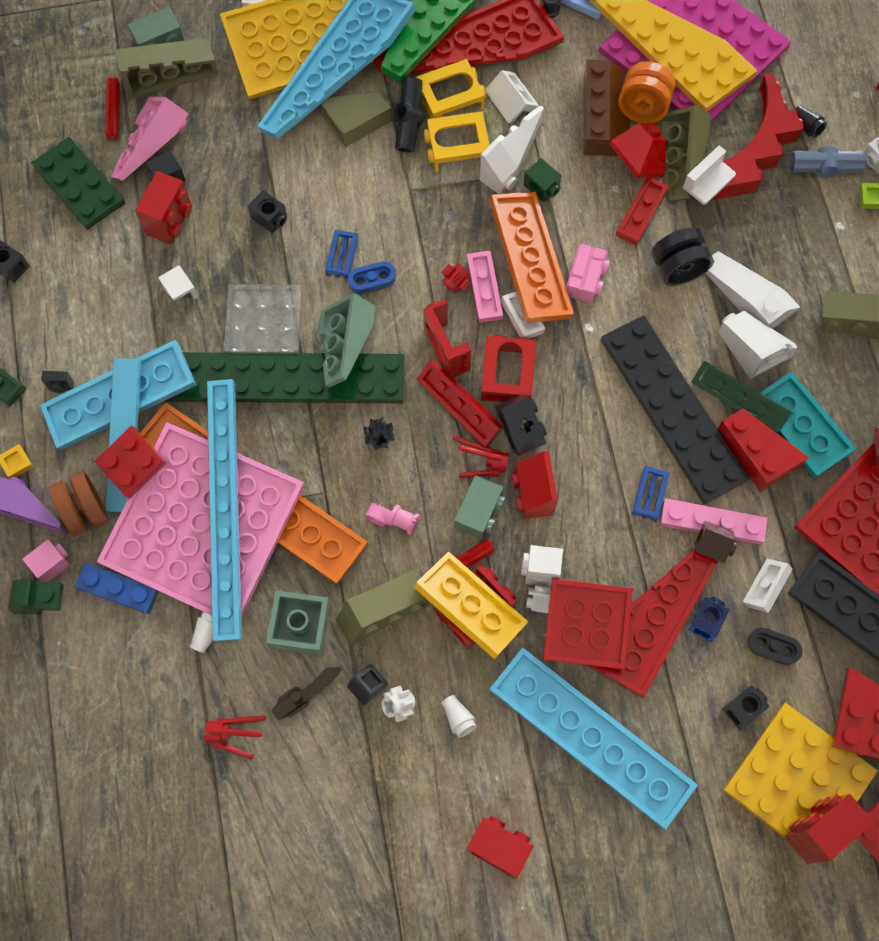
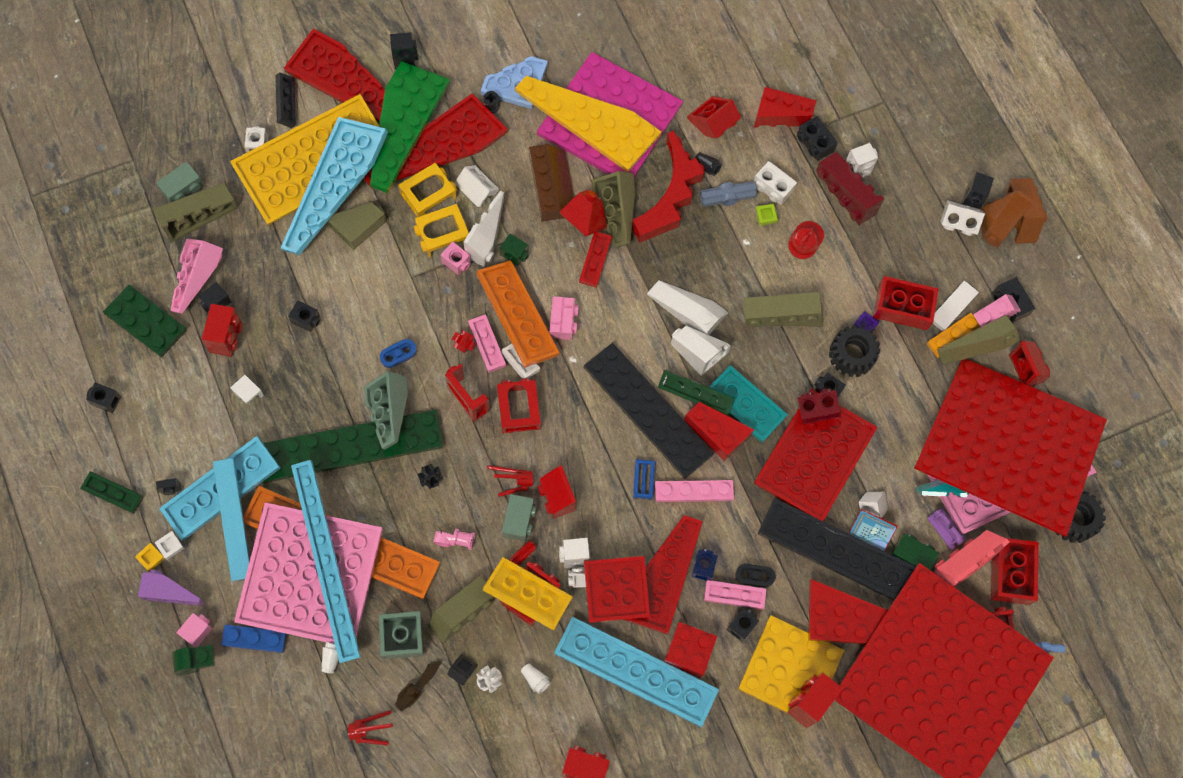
camera: 20 degrees left, 0 degrees up
dark orange wheel [49,470,109,537] -> none
red plate [94,425,167,499] -> none
red axle [105,77,120,140] -> none
clear plate [224,284,302,354] -> none
blue tile [325,230,359,279] -> none
black piece [393,77,424,153] -> none
red plate [417,360,503,447] -> none
black brick [495,394,547,456] -> none
orange wheel [618,61,676,123] -> none
black wheel [651,227,714,286] -> none
white panel [683,146,736,205] -> none
dark brown brick [694,520,737,563] -> none
white plate [743,559,792,613] -> none
none -> white tile [154,531,184,560]
none -> bright pink brick [441,242,471,275]
none -> red brick [664,622,717,678]
none -> red slope [687,96,741,139]
none -> bright pink plate [704,580,766,610]

